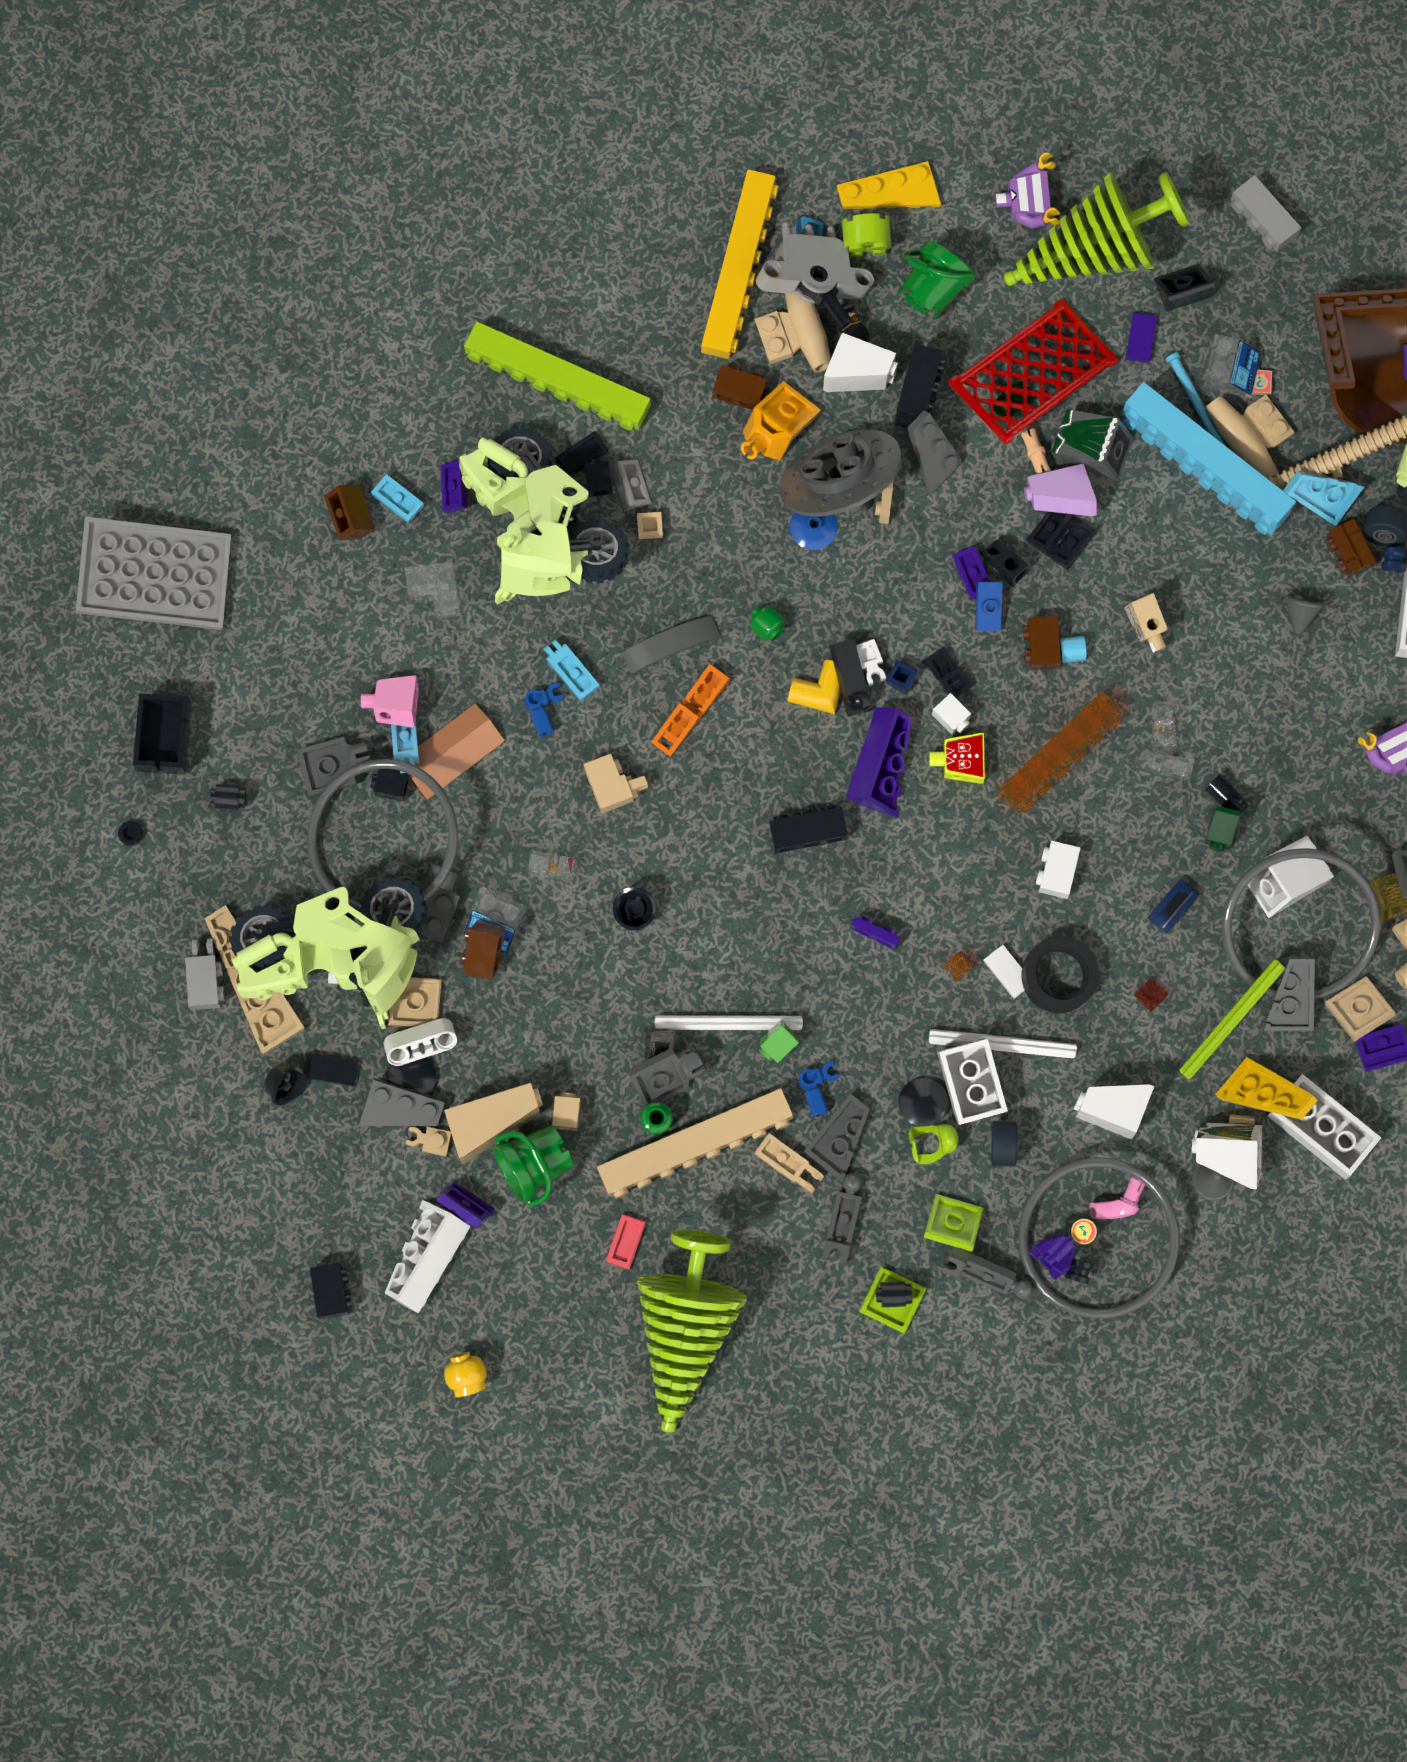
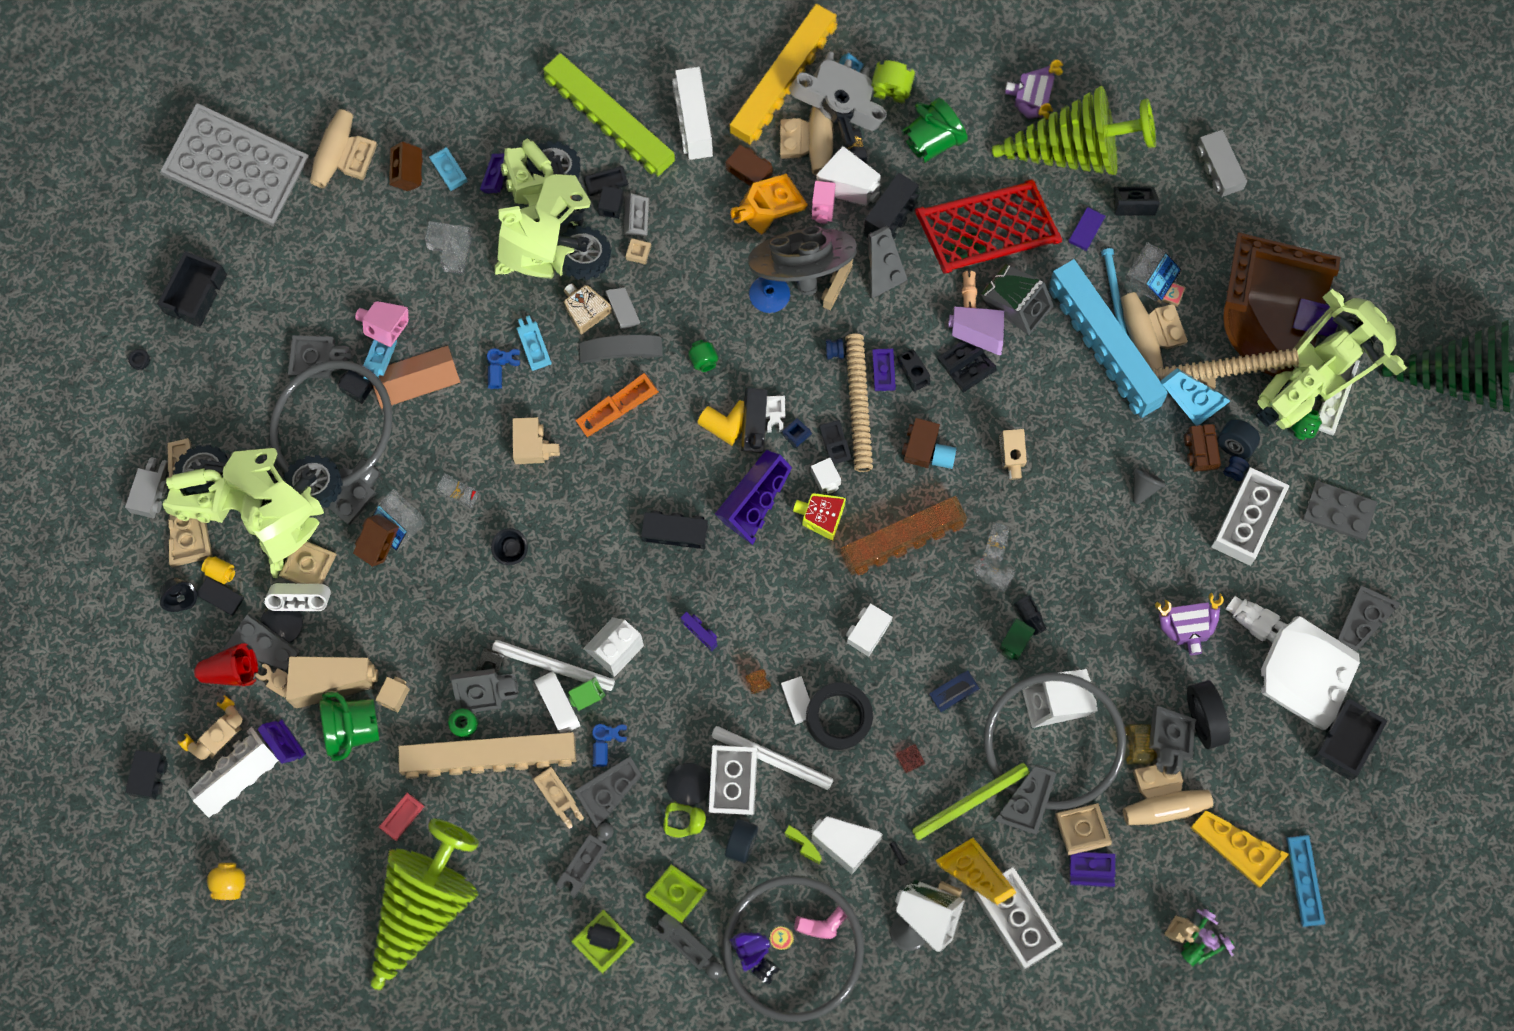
camera: 20 degrees right, 5 degrees down
black brick [210,784,246,810] -> none
yellow wing [836,161,941,209] -> none
blue plate [975,581,1003,631] -> none
none -> tan torso [177,695,242,760]
none -> red cone [194,643,258,687]
none -> yellow brick [201,556,235,584]
none -> tan plate [310,109,377,188]
none -> white beam [534,671,581,733]
none -> tan torso [564,284,612,335]
none -> white slope [583,617,644,677]
none -> light grey slope [605,288,640,331]
none -> white brick [673,67,713,160]
none -> lime slope [785,825,822,865]
none -> bright pink brick [812,181,836,224]
none -> dark blue wheel [825,338,844,360]
none -> tan piece [845,333,873,472]
none -> black piece [889,841,908,866]

